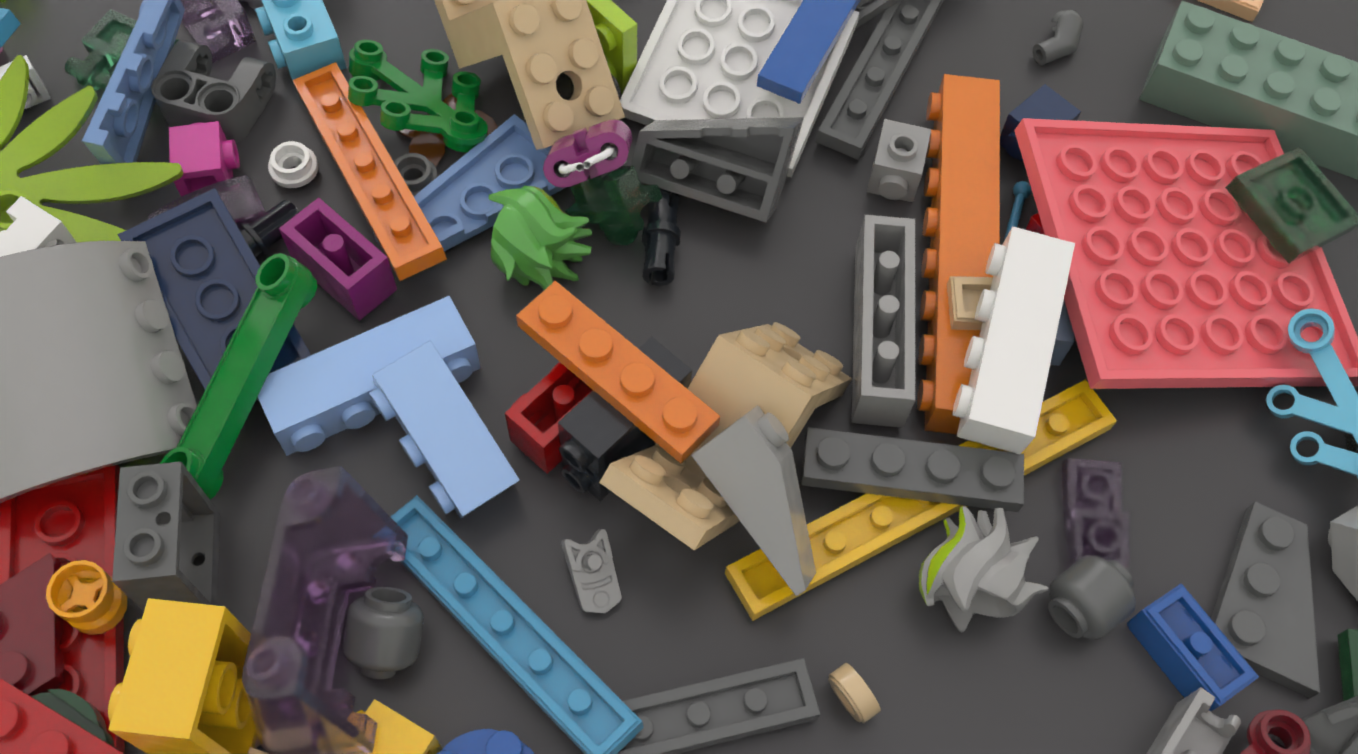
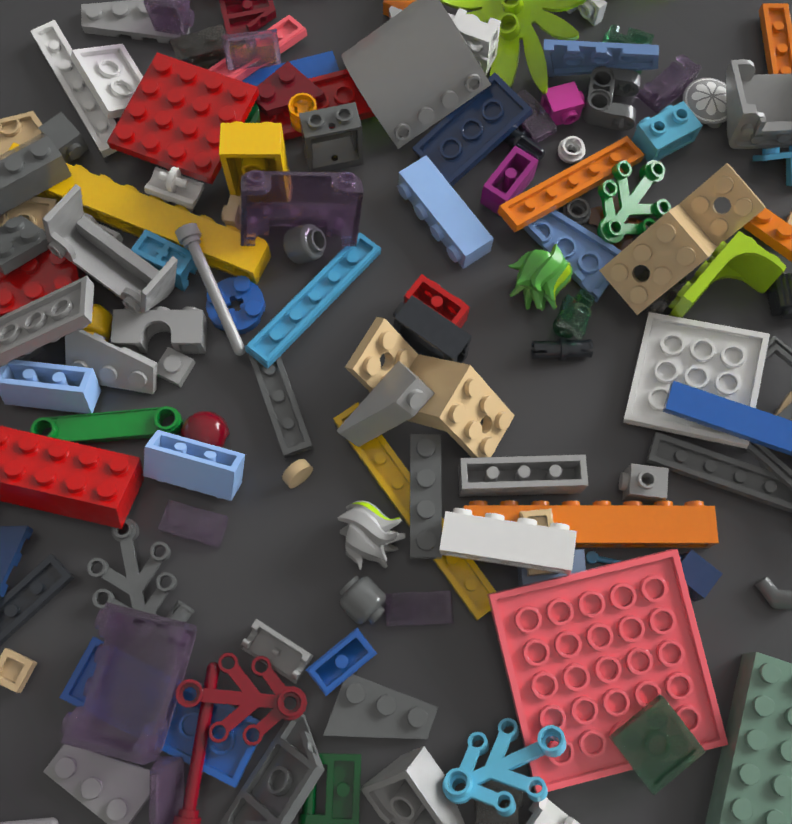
camera: 85 degrees right, 10 degrees up
green piece [160,253,317,500] -> none
light blue brick [369,340,520,519] -> none
orange plate [516,281,720,464] -> none
magenta piece [543,119,632,188] -> none
light grey piece [561,529,622,613] -> none
dark grey wedge [628,117,804,223] -> none

